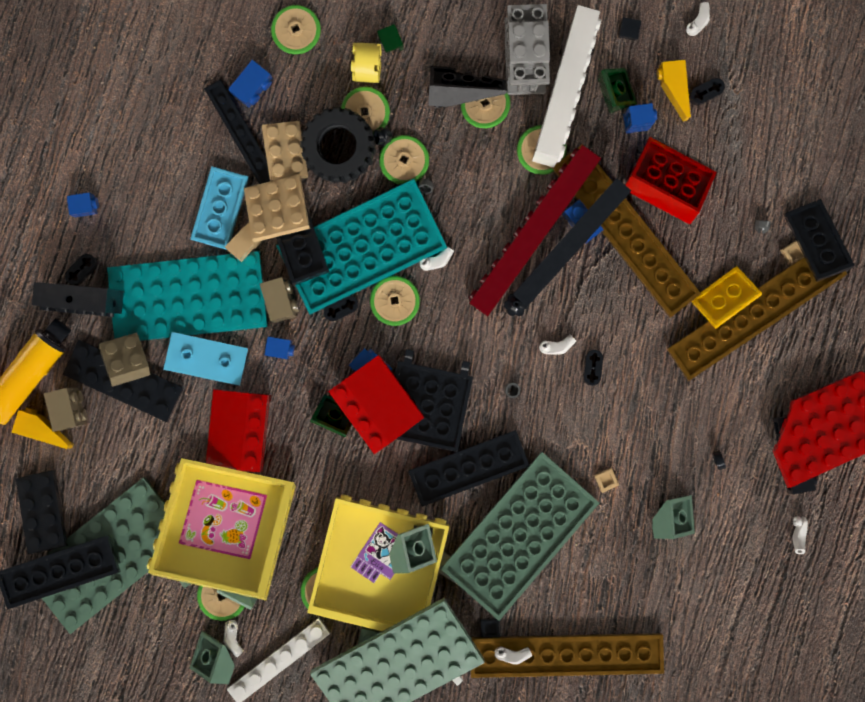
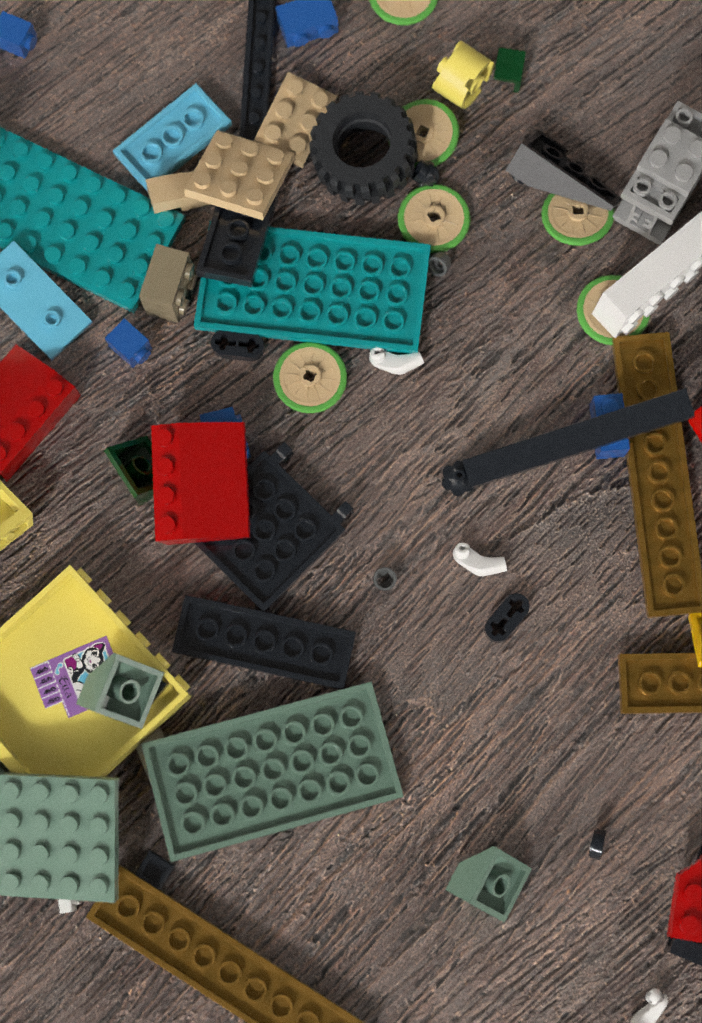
camera: 40 degrees right, 10 degrees down
dark red brick [469,145,601,317] -> none
white arm [495,647,533,665] -> none
tan tile [594,467,619,493] -> none

